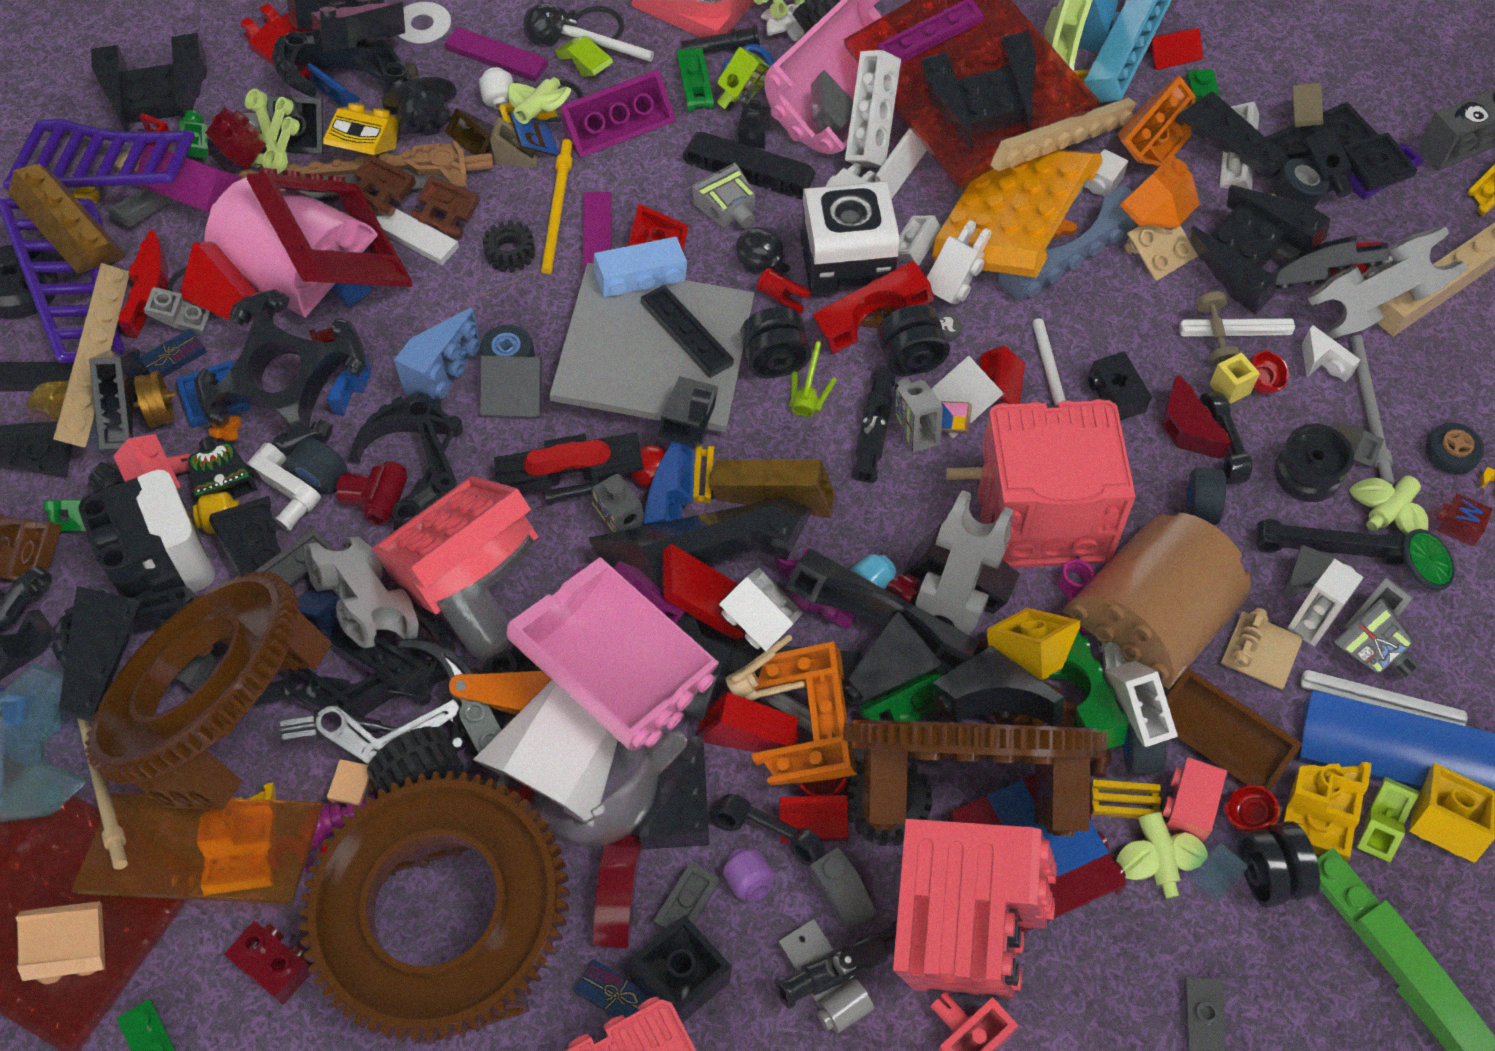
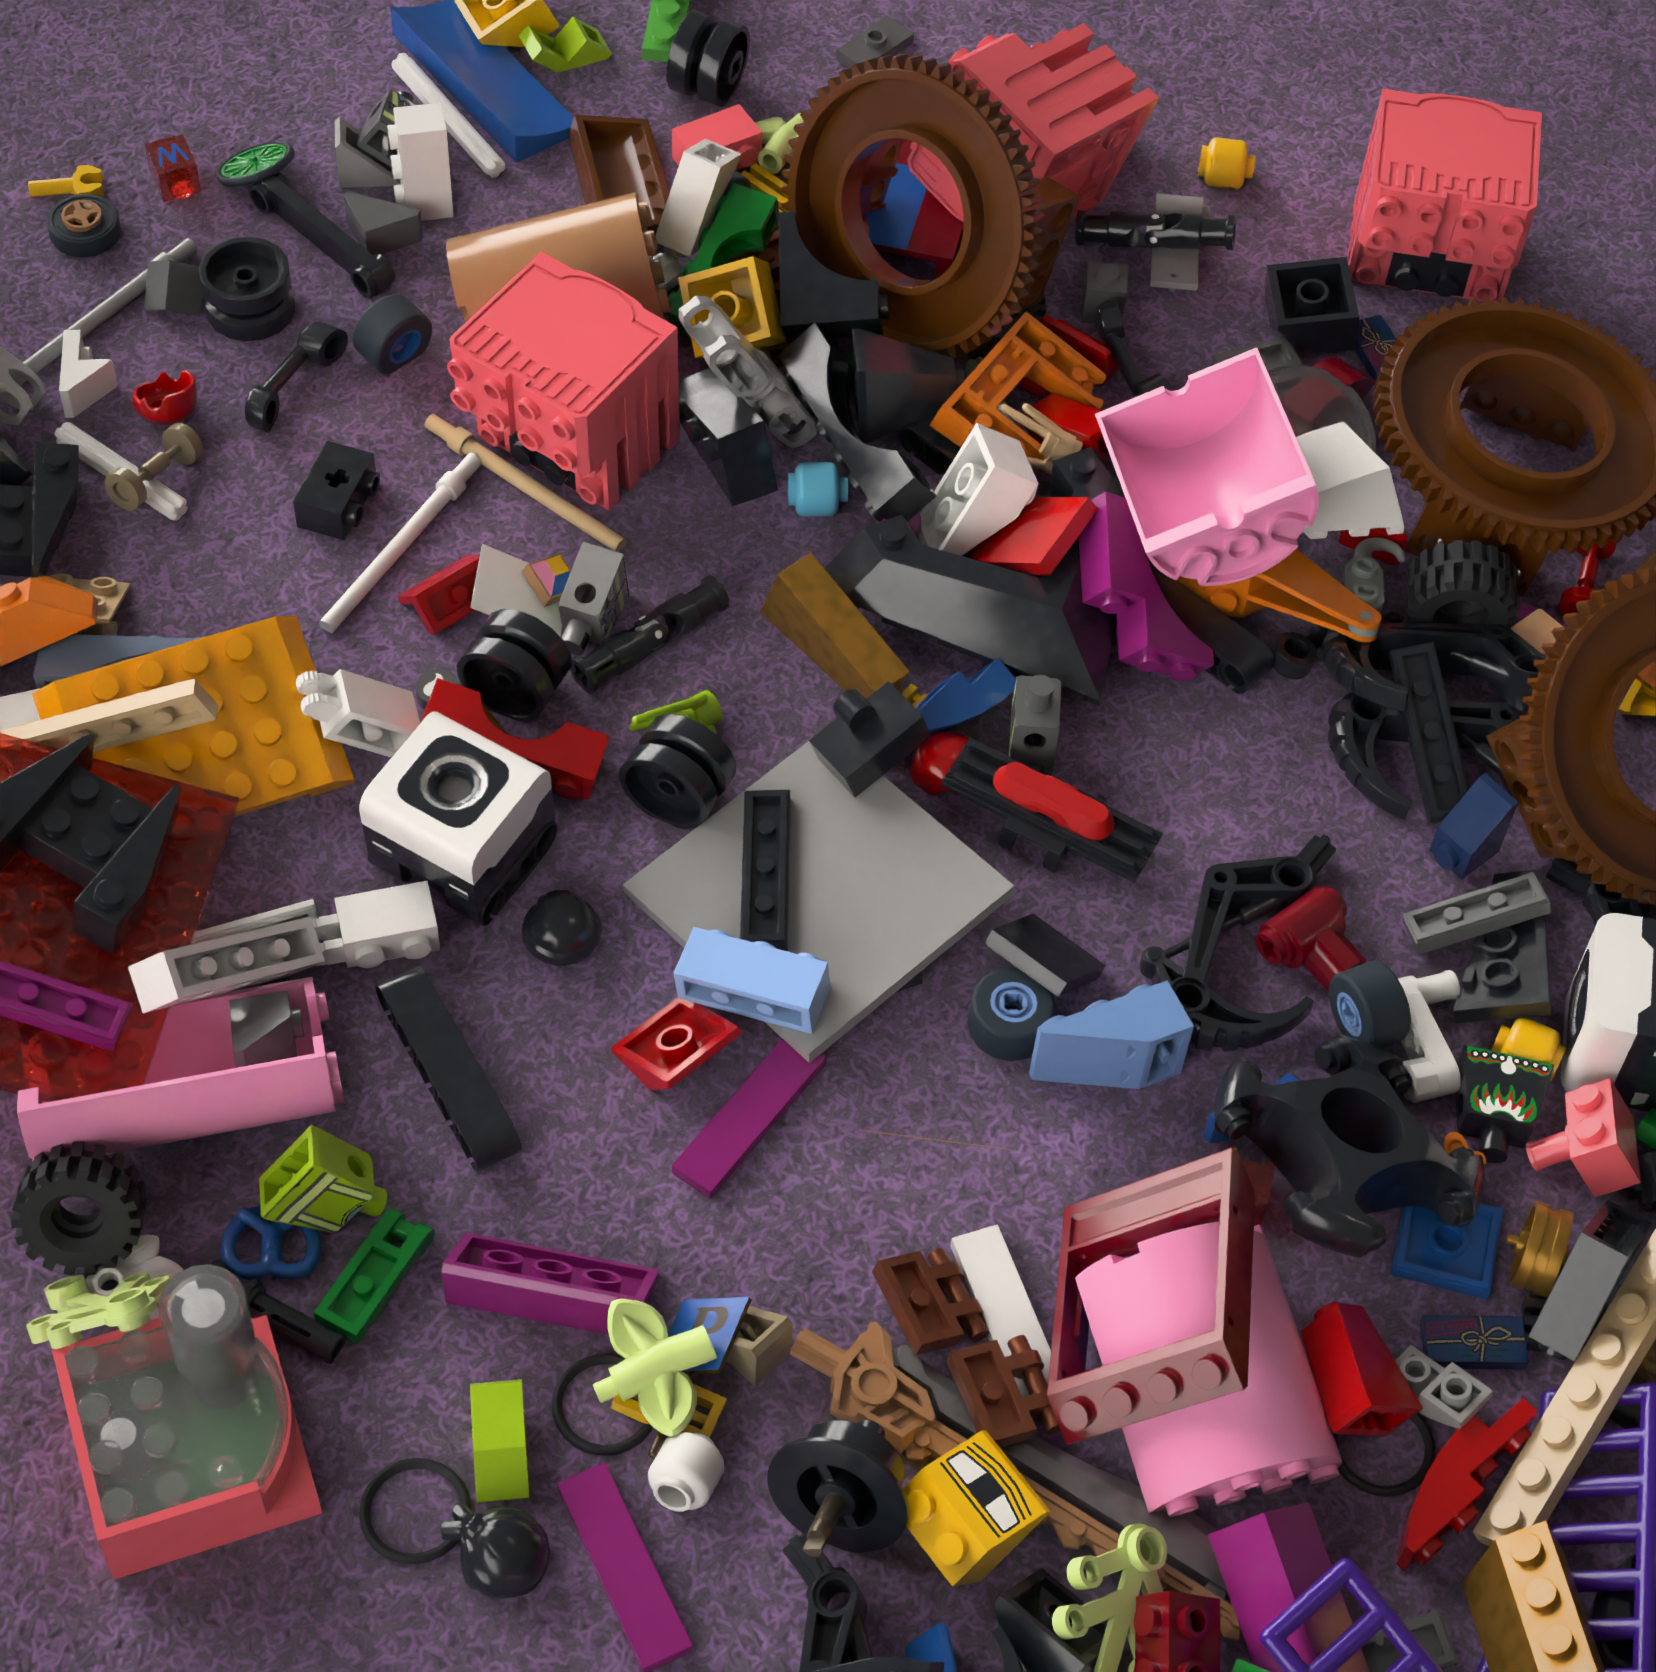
camera: 145 degrees left, 5 degrees down
light grey piece [304,536,419,648] -> none
coral piece [371,475,538,661] -> none
dark brown slope [445,108,493,155] -> none
black tyre [482,220,535,273] -> none
yellow bar [541,139,573,274] -> none
white bar [561,25,654,62] -> none
light grey torso [692,163,755,228] -> none
medium lavender head [723,848,774,902] -> none
black brick [738,99,770,149] -> none
red hinge [757,268,811,314] -> none
dark red gear [885,574,920,606] -> none
white slope [898,215,941,266] -> none
dark red slope [1161,375,1231,459] -> none
clear light blue panel [1191,843,1248,902] -> none
light yellow brick [1209,352,1260,404] -> none
tan hinge [1221,608,1303,690] -> none
red hair [1224,785,1280,834] -> none
yellow slope [1283,762,1372,862] -> none
yellowish green plant [1349,475,1428,535] -> none

